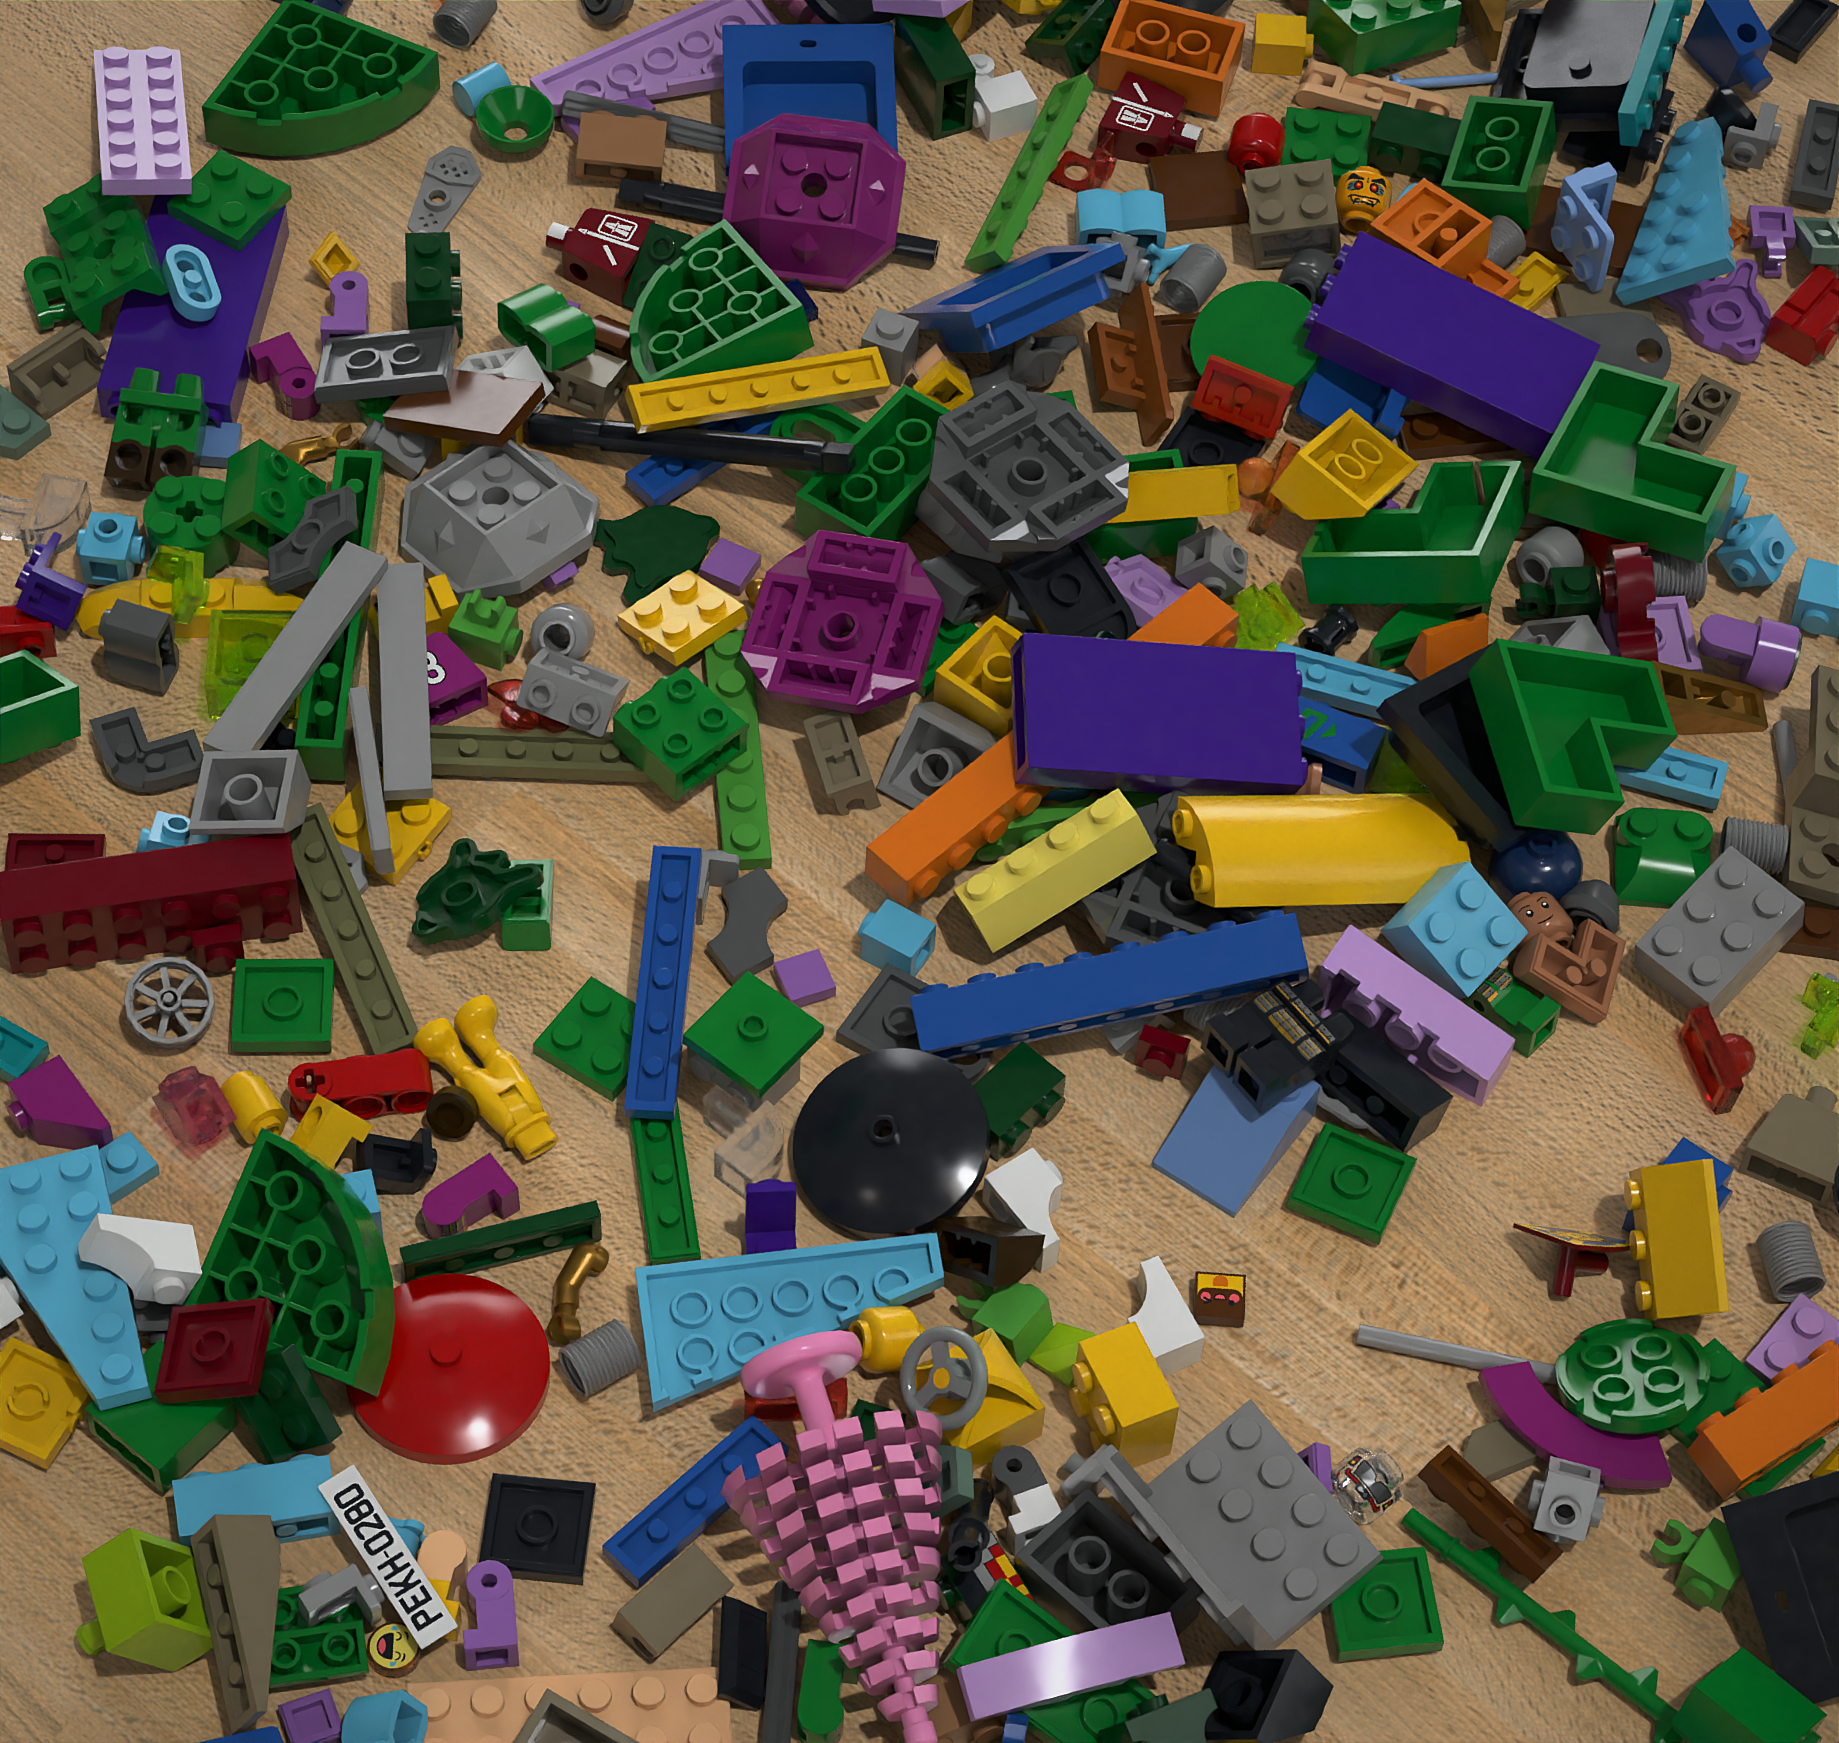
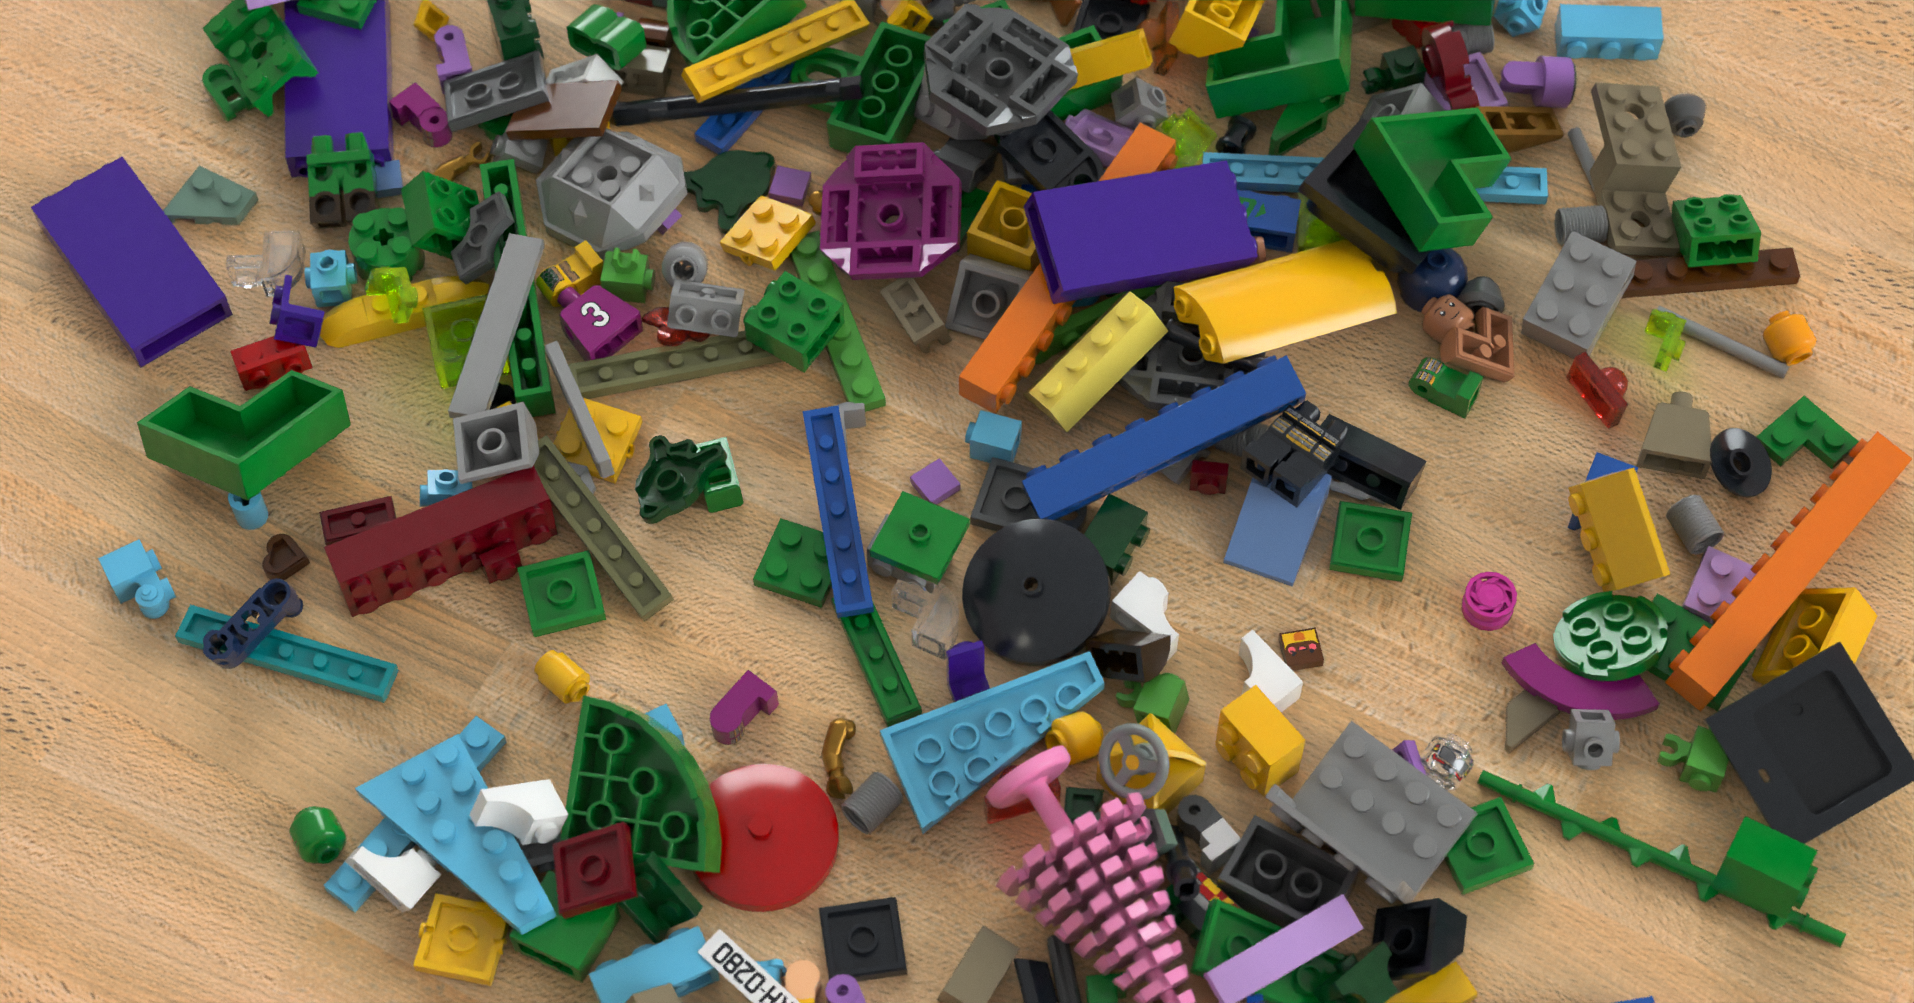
camera: 10 degrees left, 5 degrees up
magenta slope [6,1055,114,1150] -> none
dark tan hinge [7,320,107,421] -> none
dark grey plate [89,707,204,792] -> none
dark grey brick [98,598,179,695] -> none
light grey wheel [124,957,215,1050] -> none
clear pink brick [152,1066,237,1146] -> none
medium azure plate [161,244,221,321] -> none
red piece [288,1048,434,1123] -> none
yellow leg [290,1094,373,1171] -> none
black bracket [356,1128,437,1195] -> none
light grey tile [377,562,433,801] -> none
dark green tile [399,1200,602,1283] -> none
yellow piece [412,995,559,1160] -> none
dark brown tile [426,1086,479,1138] -> none
blue plate [602,1414,789,1589] -> none
dark grey tile [707,866,788,985] -> none
lime slope [1028,1322,1097,1388] -> none
light grey piece [1060,1444,1108,1503] -> none
lavender wedge [1316,924,1516,1107] -> none
light grey bar [1356,1324,1556,1386] -> none
medium azure brick [1380,861,1528,999] -> none
orange slope [1404,613,1489,681] -> none
reddish brown plate [1417,1444,1563,1584] -> none
dark red shield [1513,1223,1630,1297] -> none
light grey head [1516,526,1584,589] -> none
green slope [1612,807,1713,909] -> none
none -> dark pink wheel [1461,572,1517,631]

